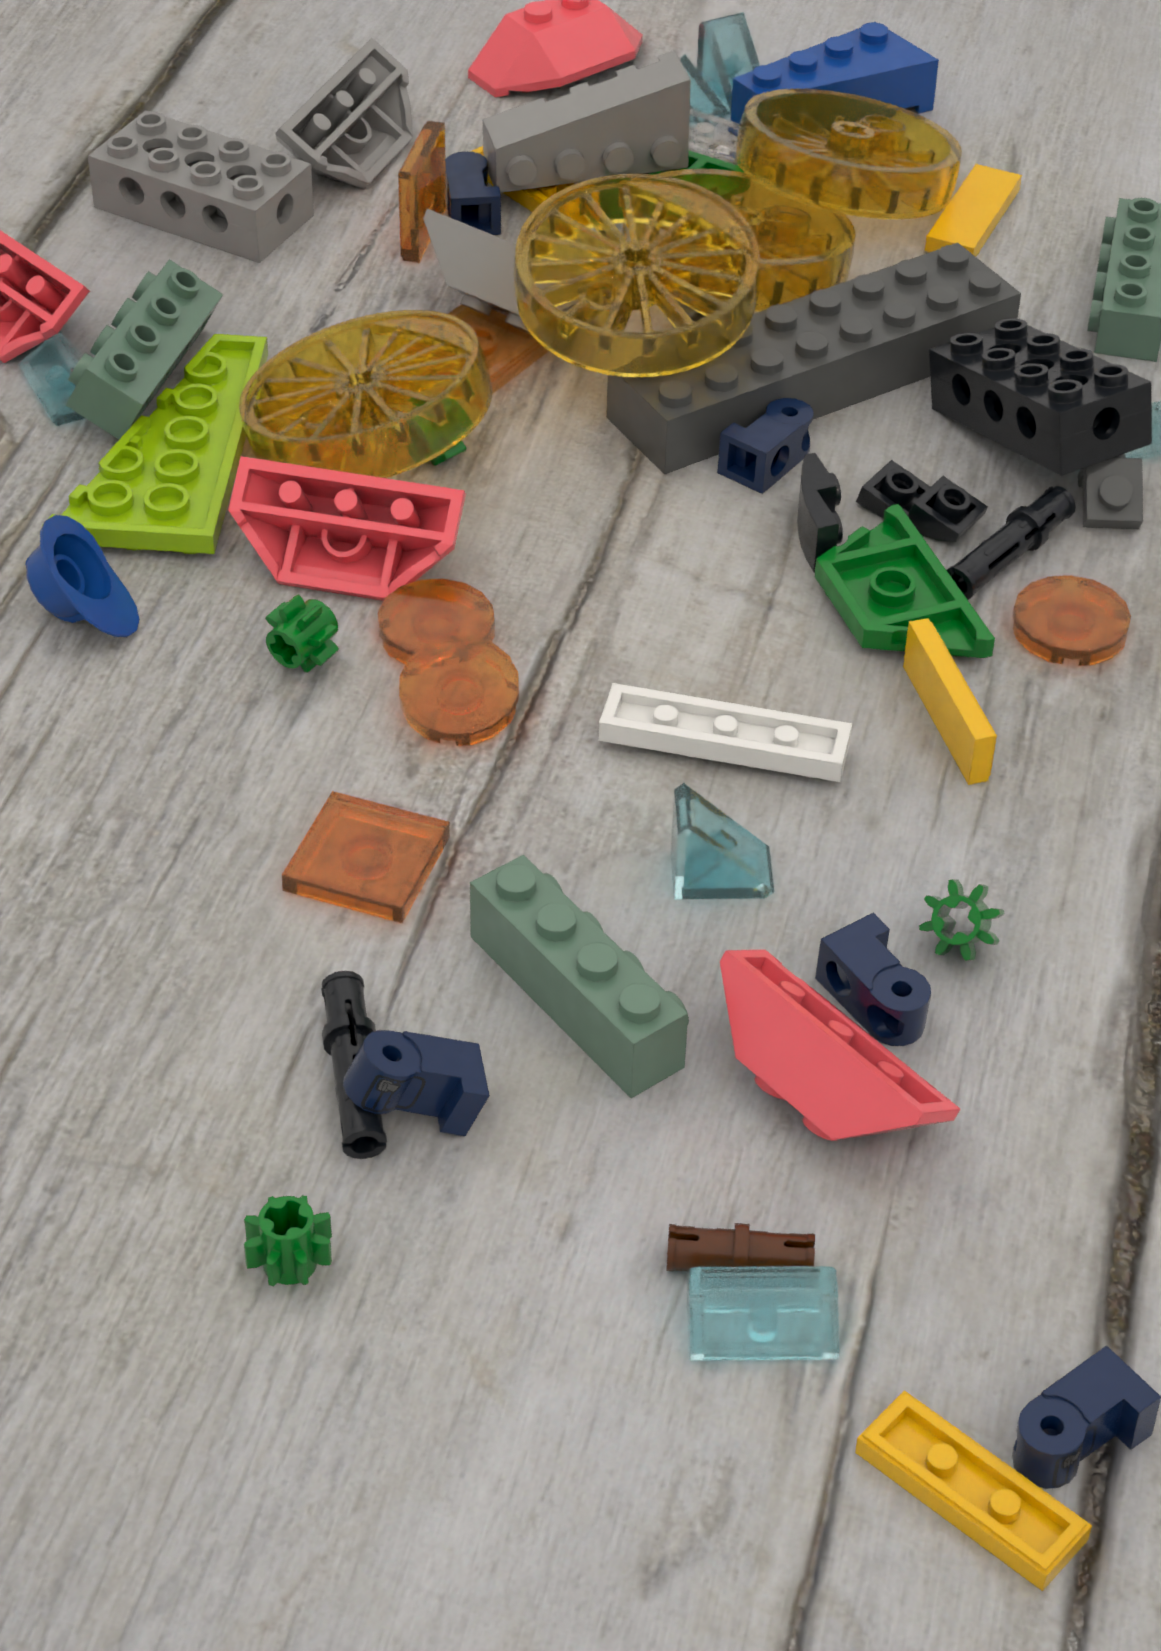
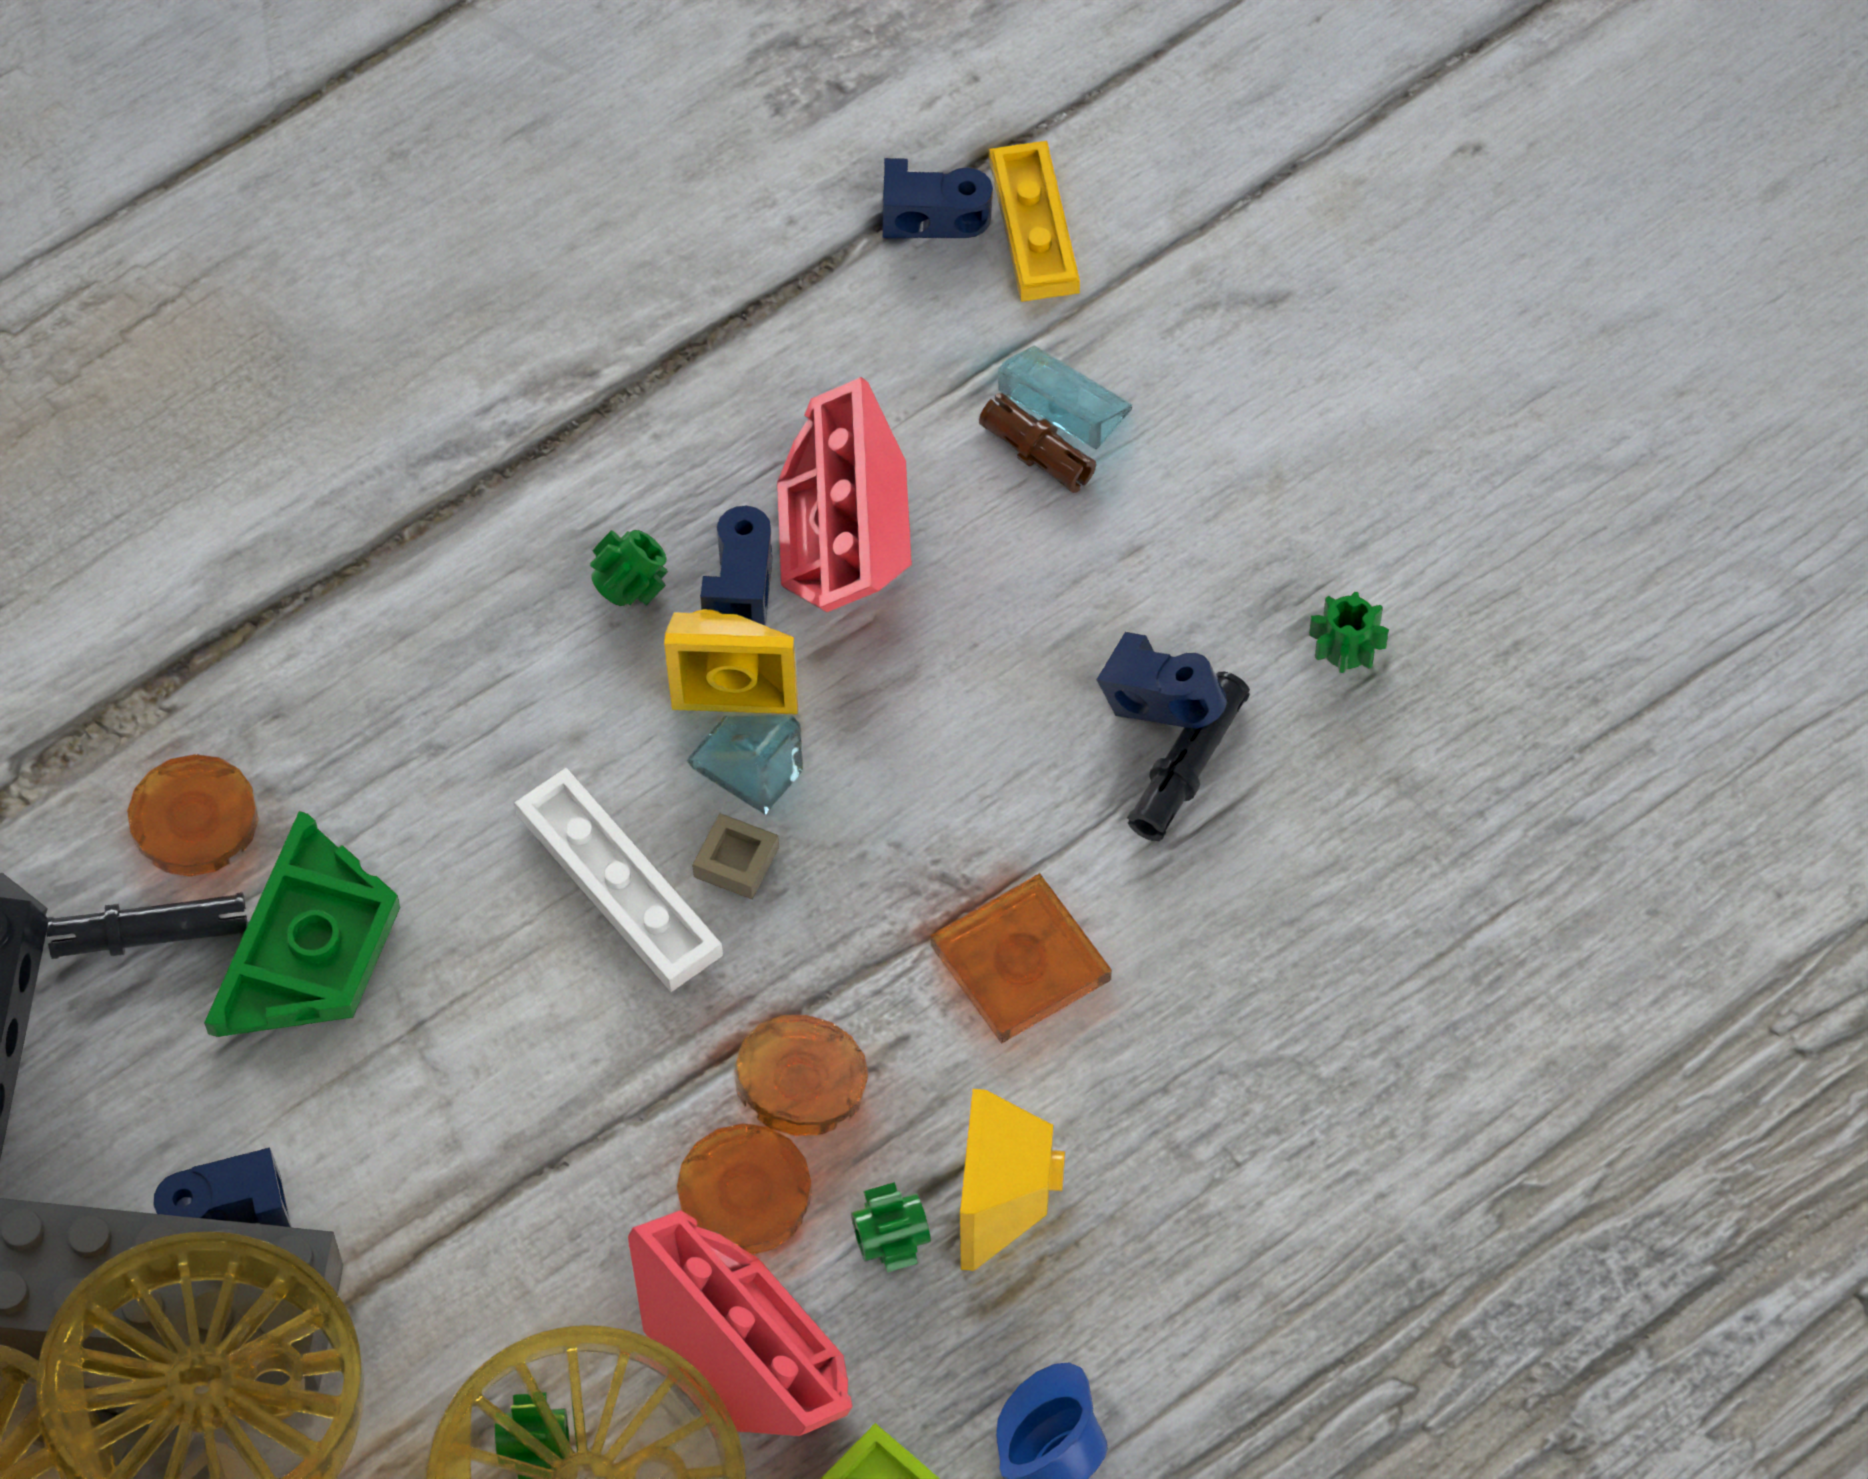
camera: 140 degrees left, 15 degrees up
sand green brick [470,855,689,1098] -> none
black slope [797,453,843,573] -> none
black slope [856,460,988,542] -> none
yellow tile [903,618,997,785] -> none
none -> yellow slope [664,609,798,714]
none -> dark tan plate [692,813,779,900]
none -> yellow slope [960,1089,1065,1271]

